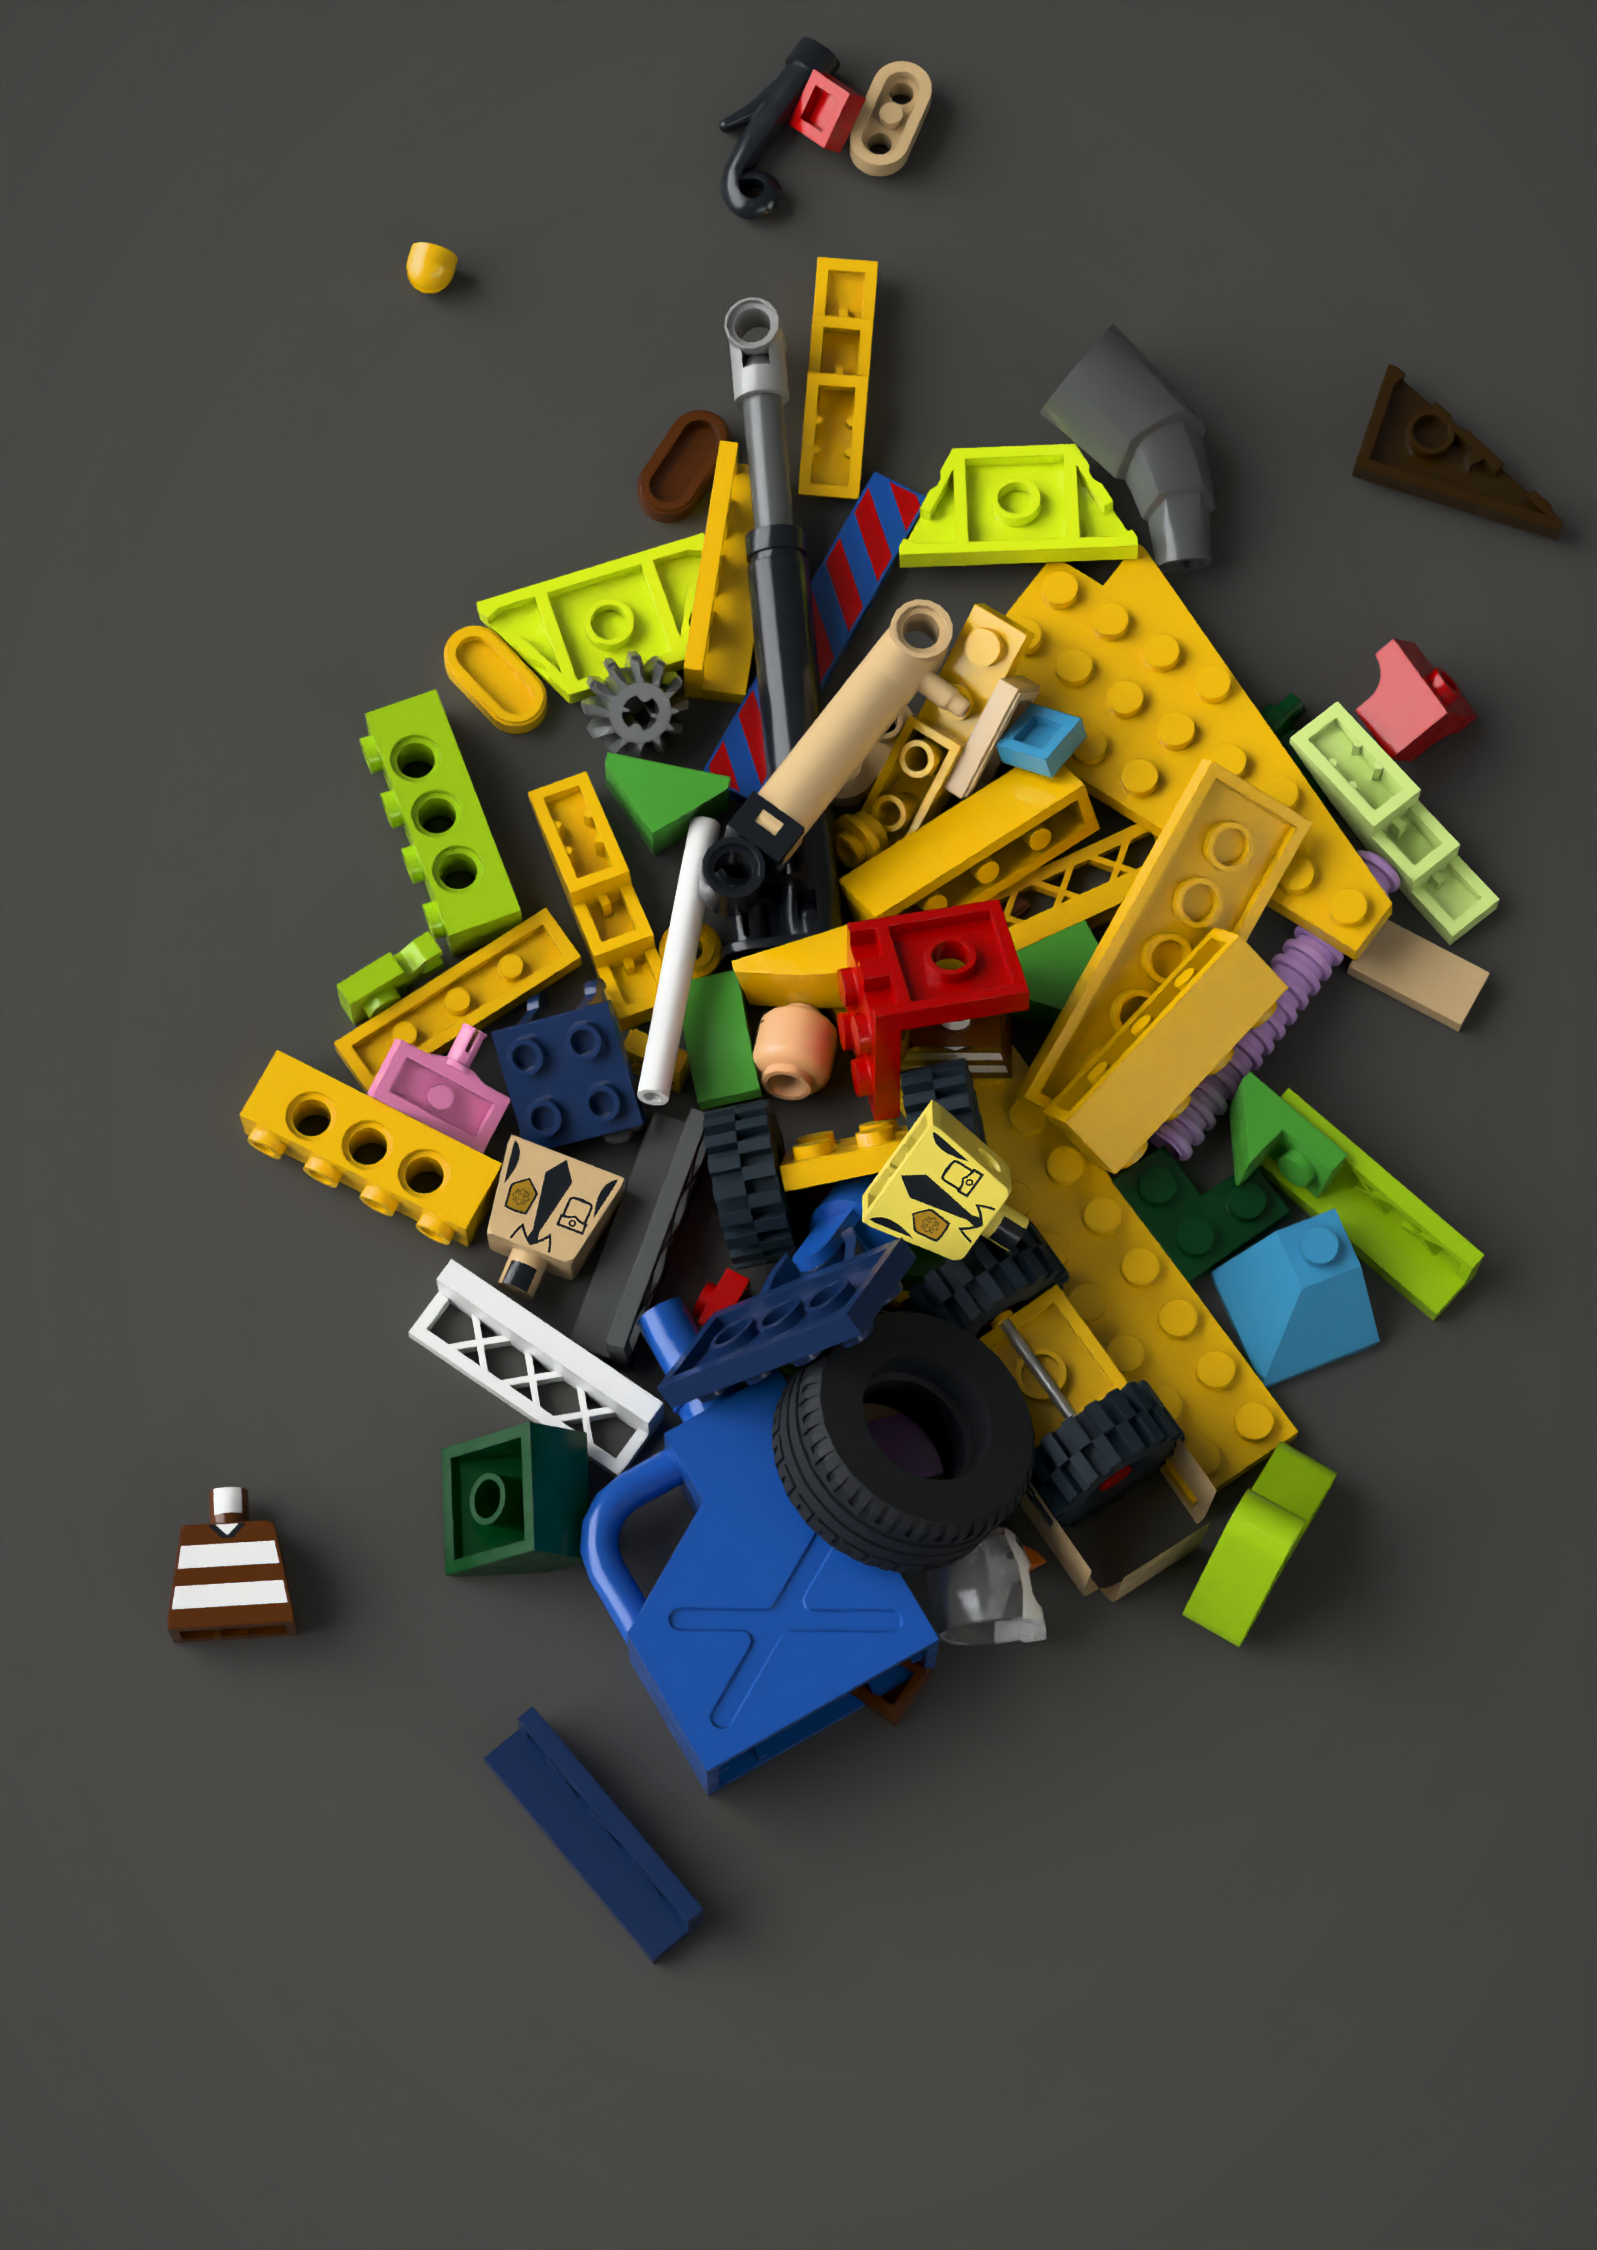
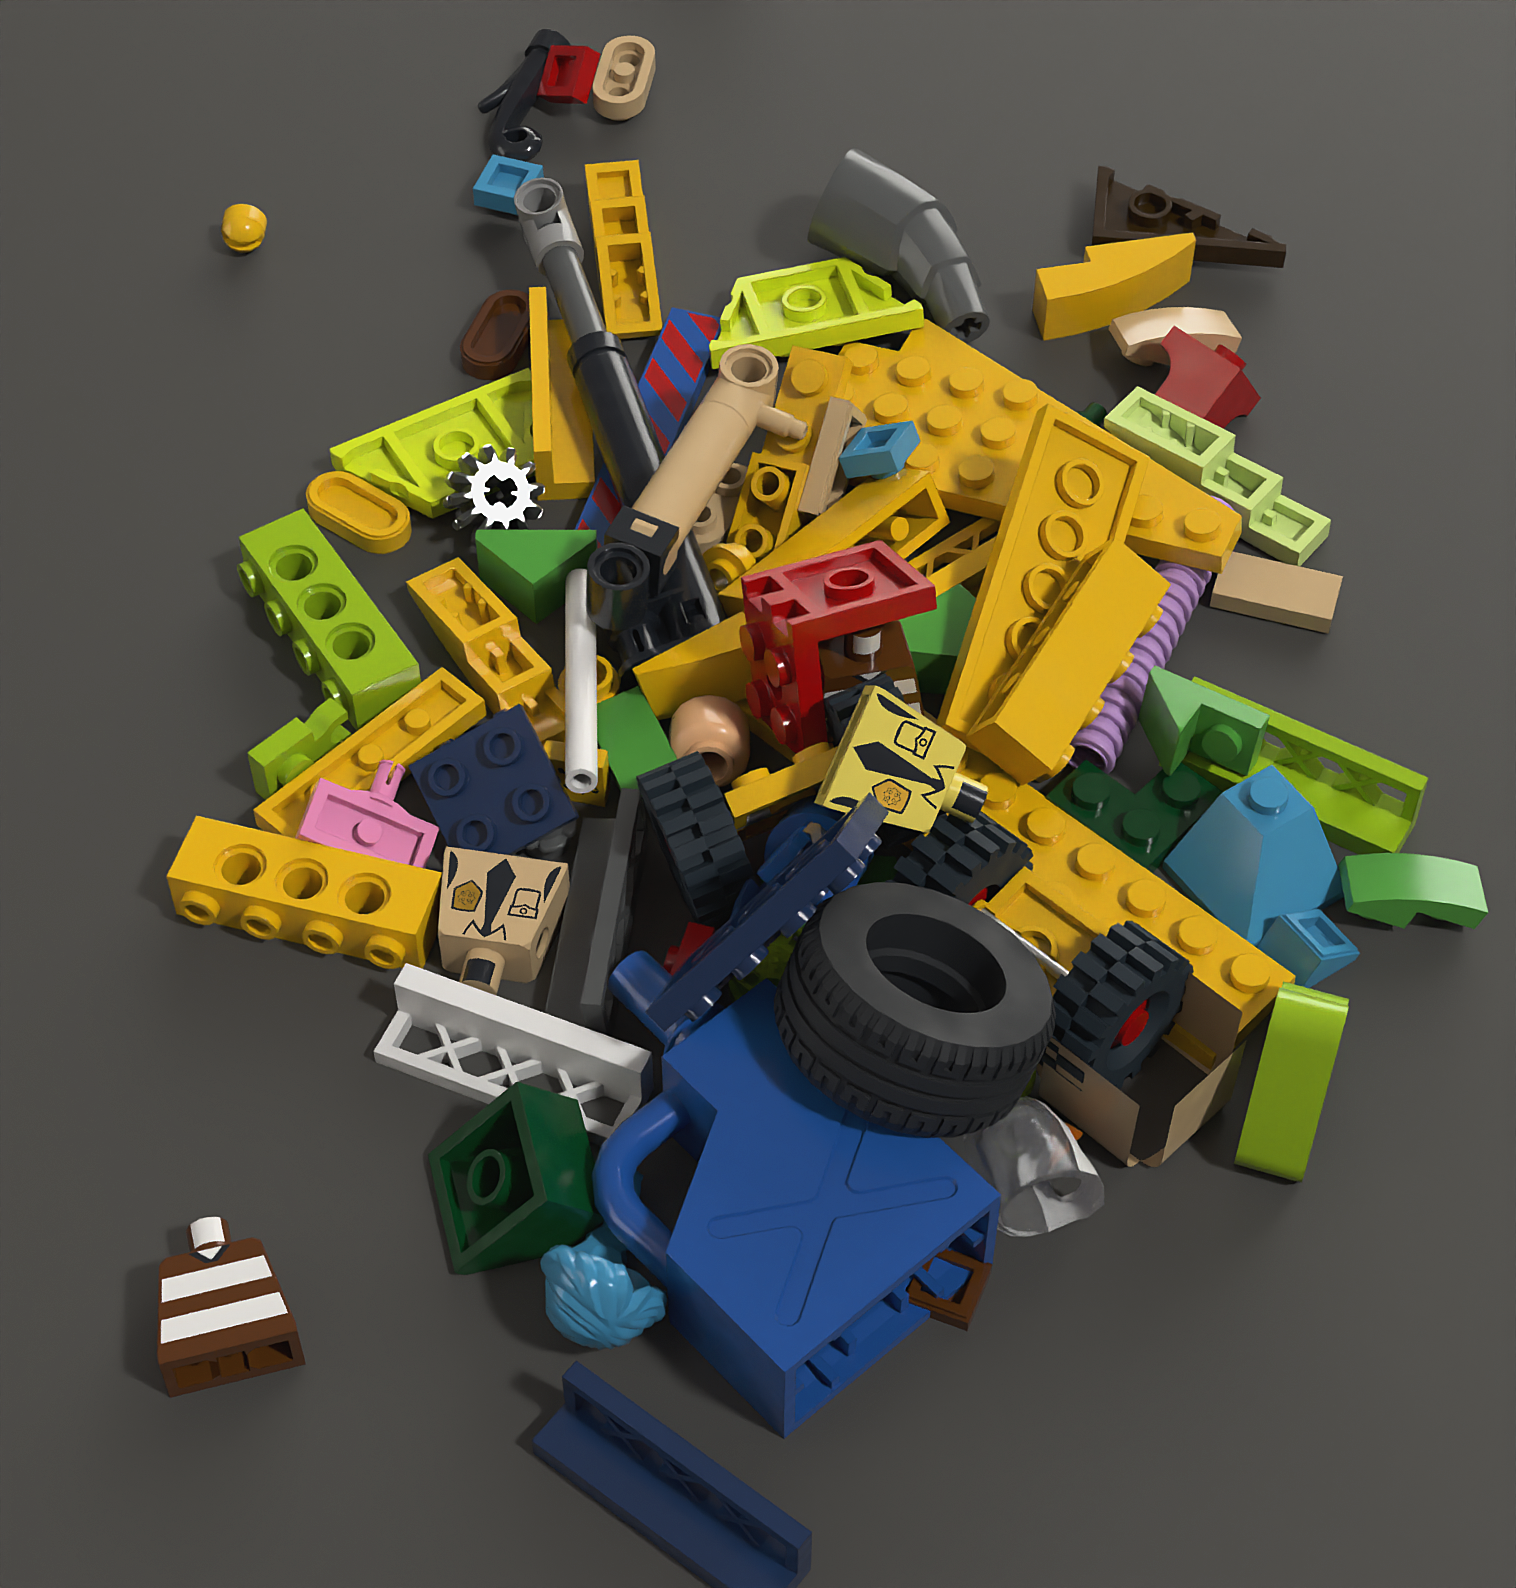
camera: 10 degrees left, 20 degrees down
none -> dark azure plate [473,154,544,215]
none -> dark azure hair [540,1170,668,1350]
none -> yellow slope [1032,232,1196,341]
none -> tan slope [1108,307,1242,366]
none -> dark azure slope [1257,909,1360,988]
none -> bright green slope [1338,853,1488,929]

